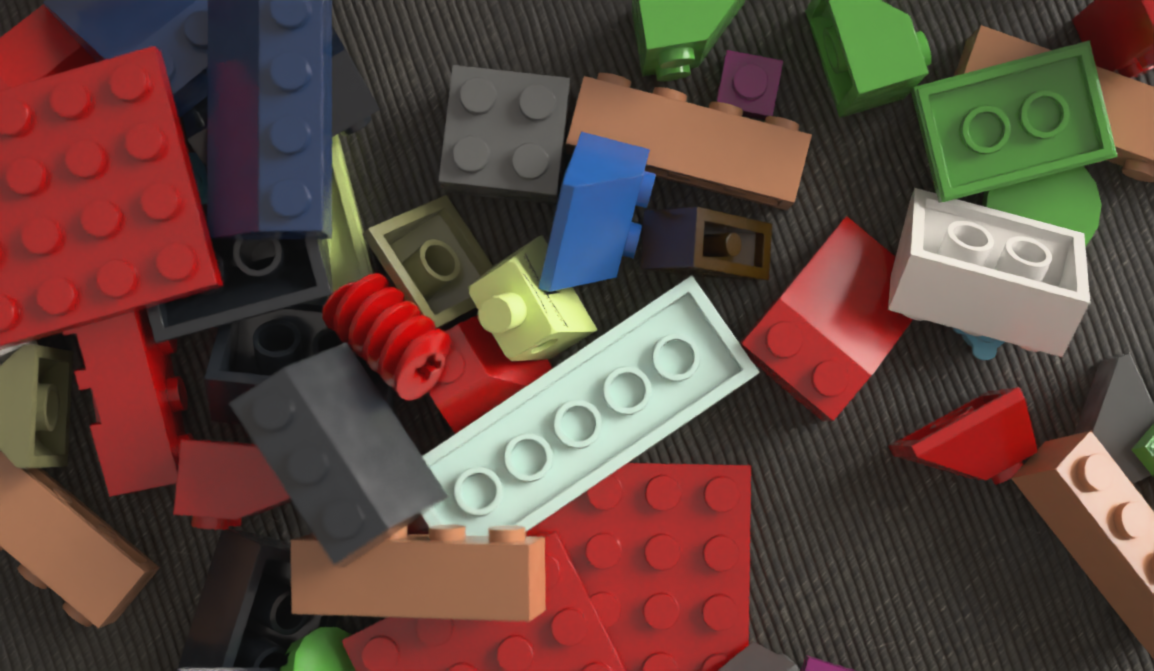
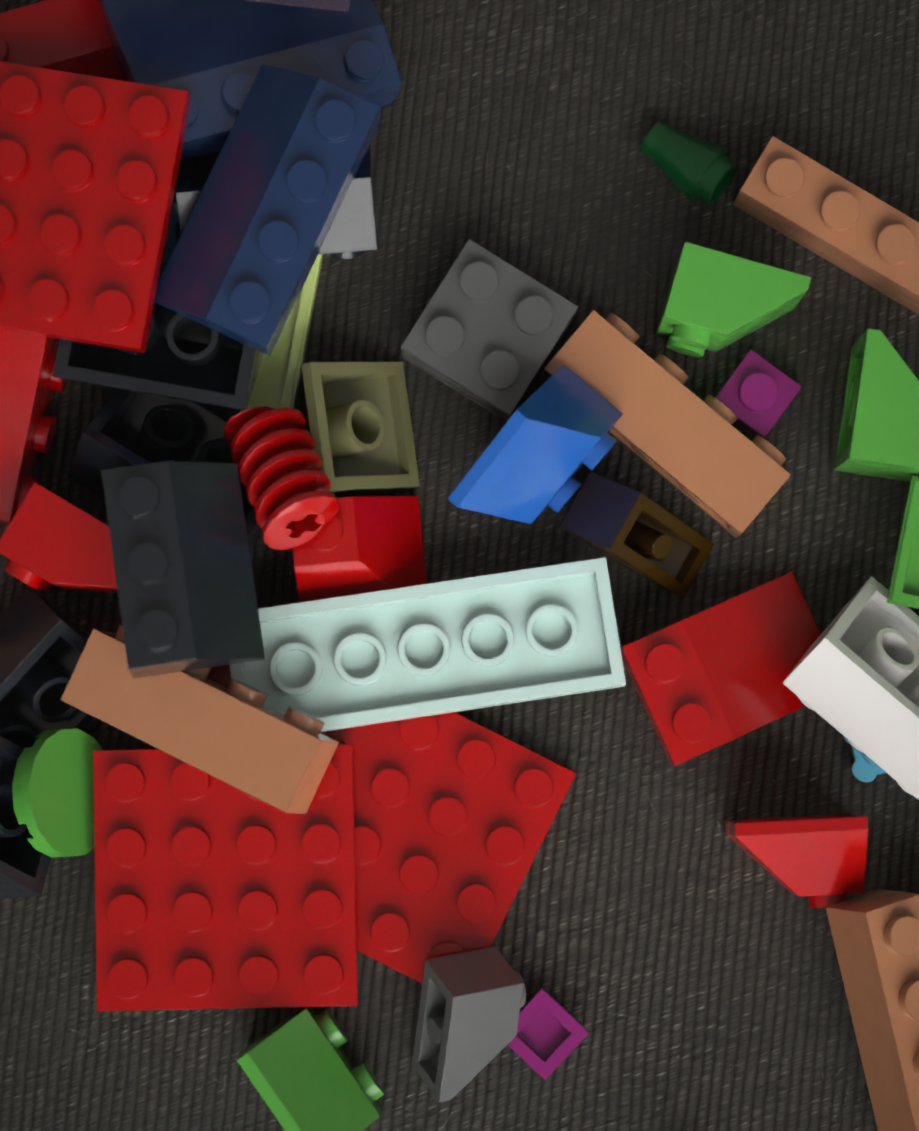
camera: 30 degrees right, 0 degrees up
yellowish green torso [468,235,597,361] -> none

